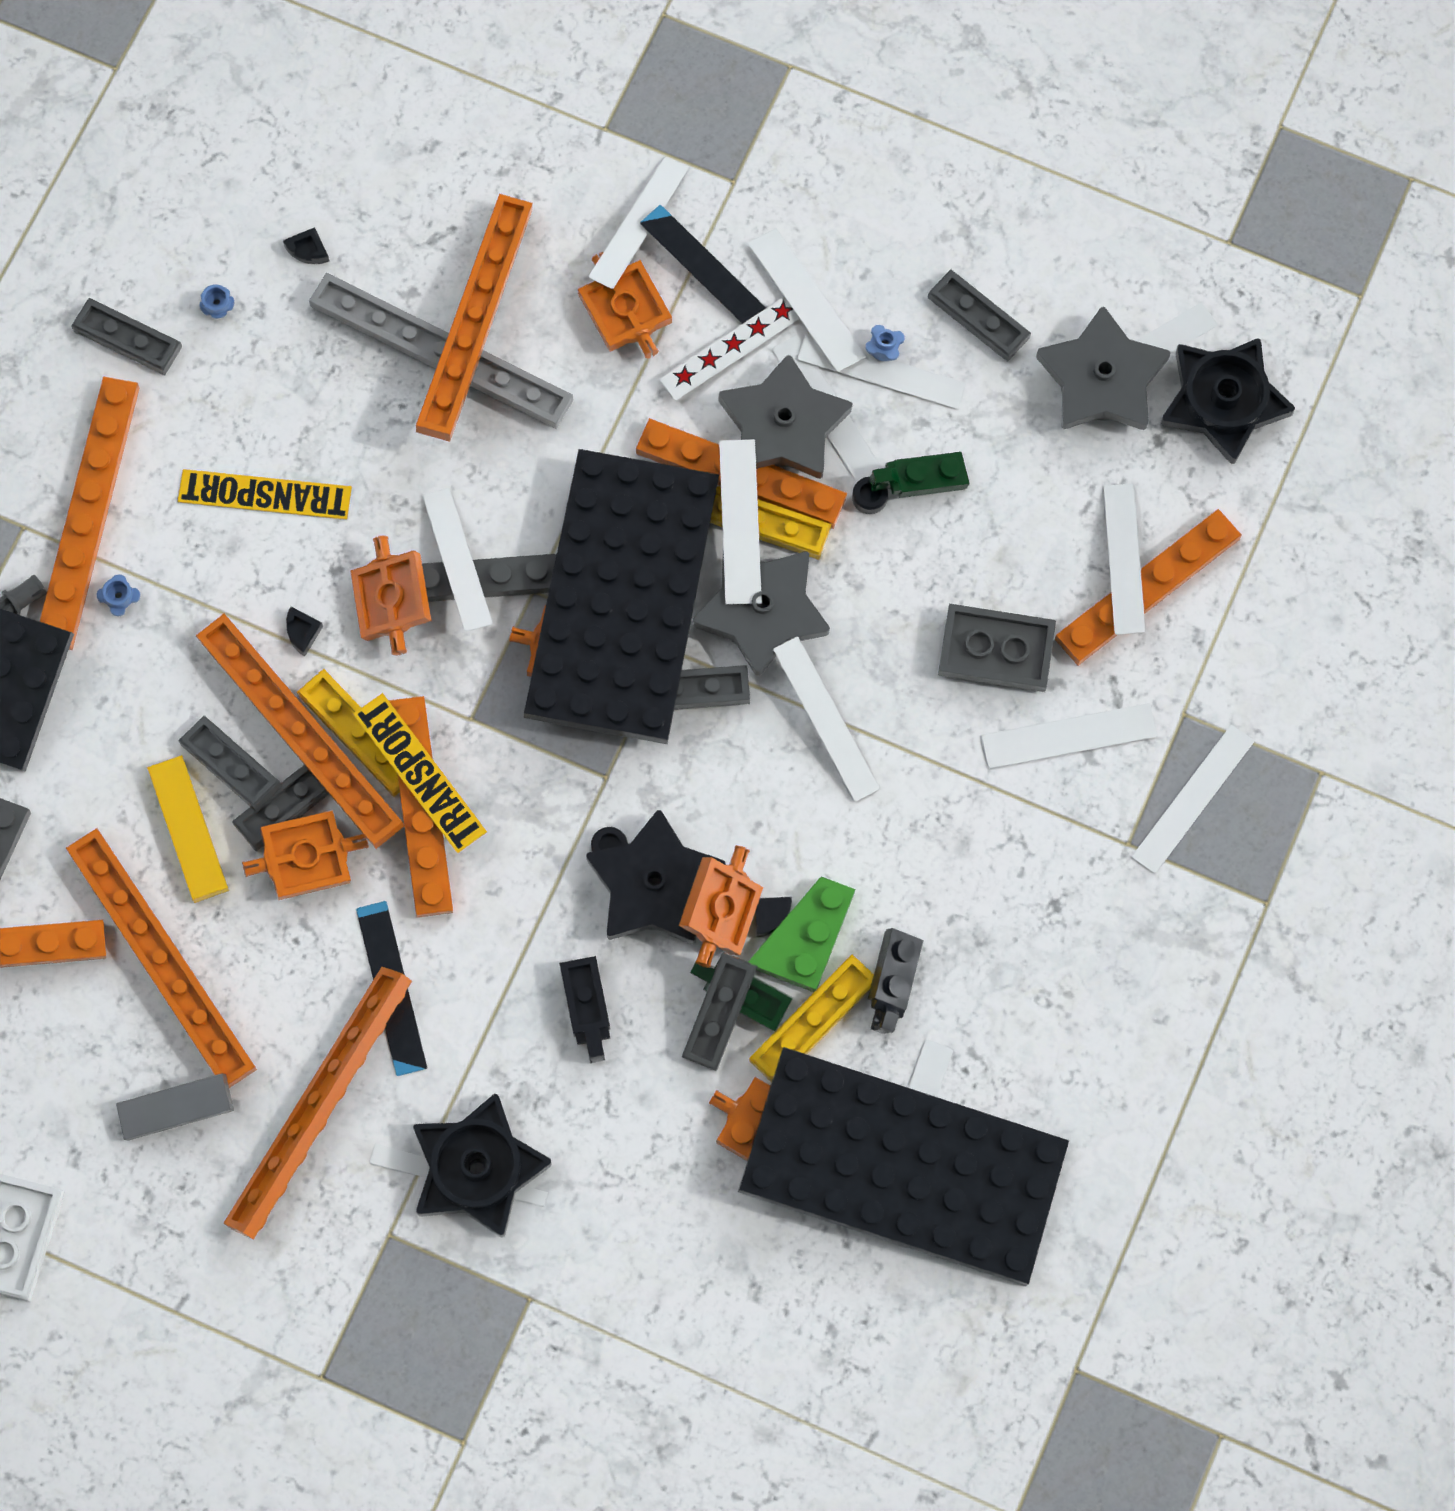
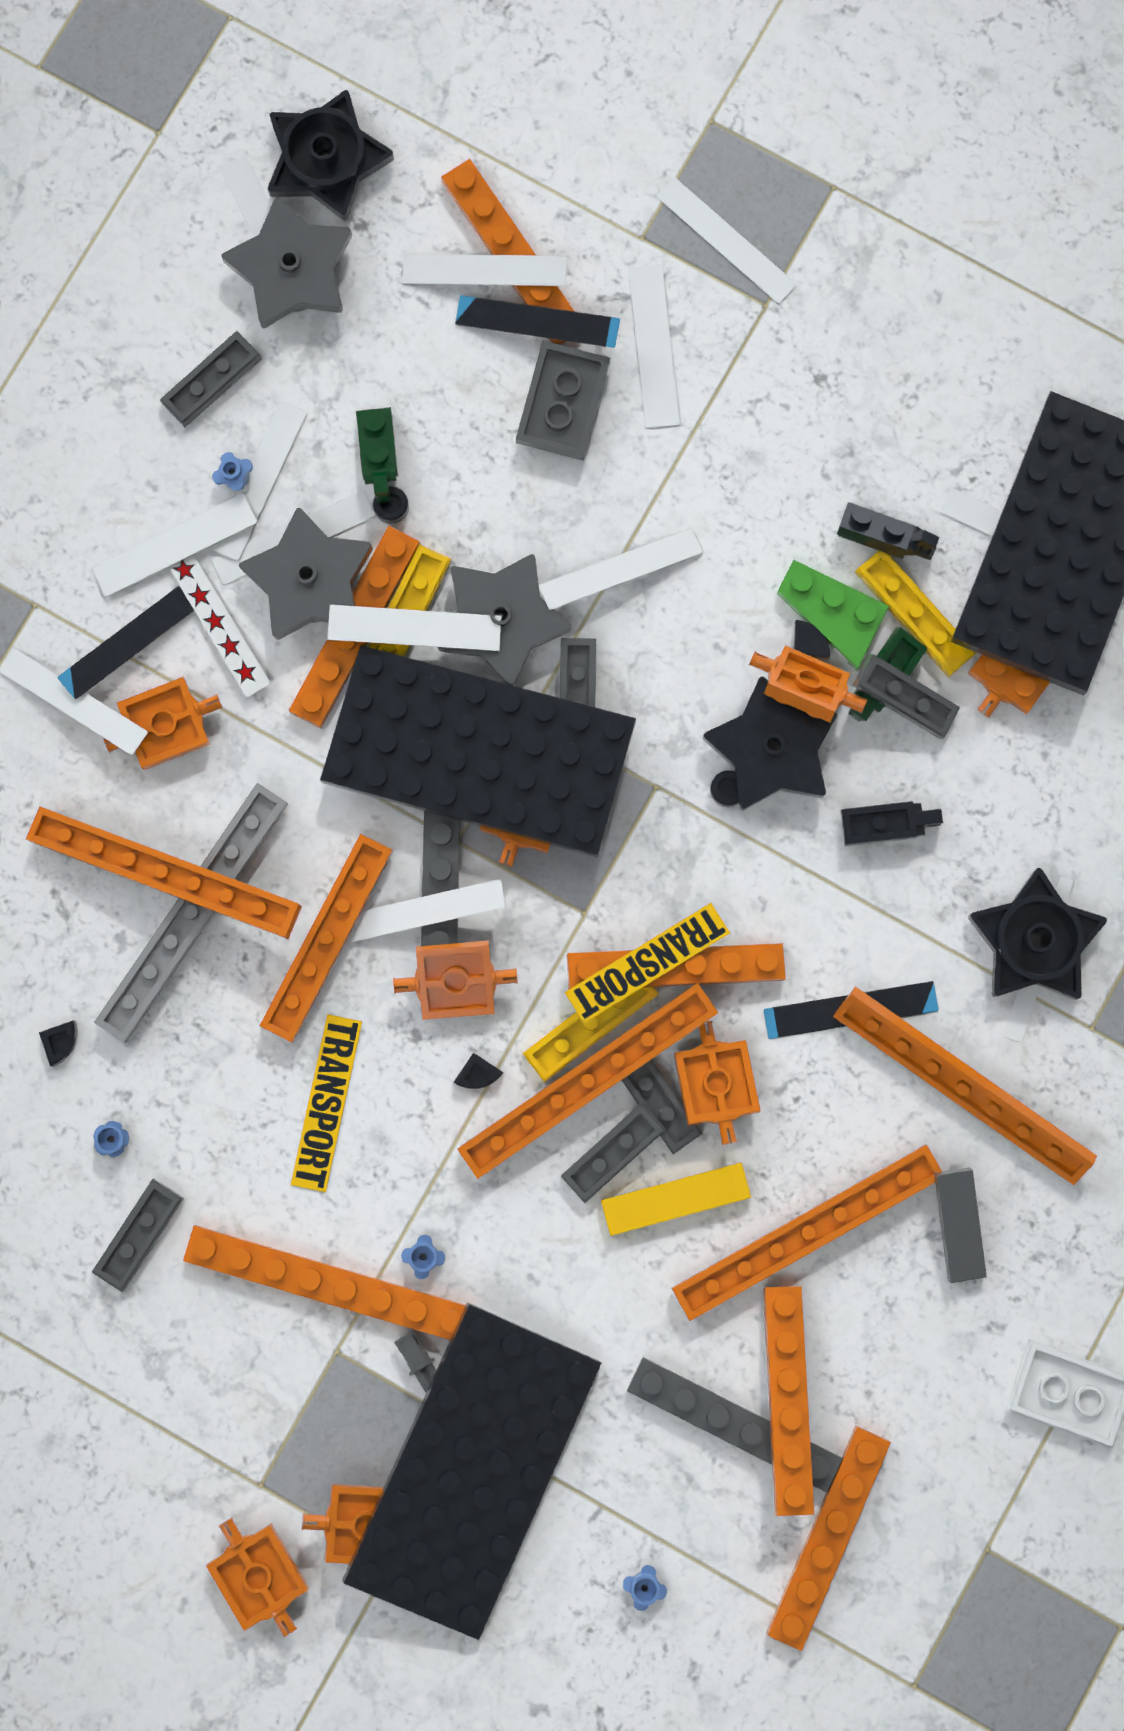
camera: 80 degrees left, 10 degrees up
none -> orange plate [259,834,393,1043]
none -> black sticker [455,295,620,348]

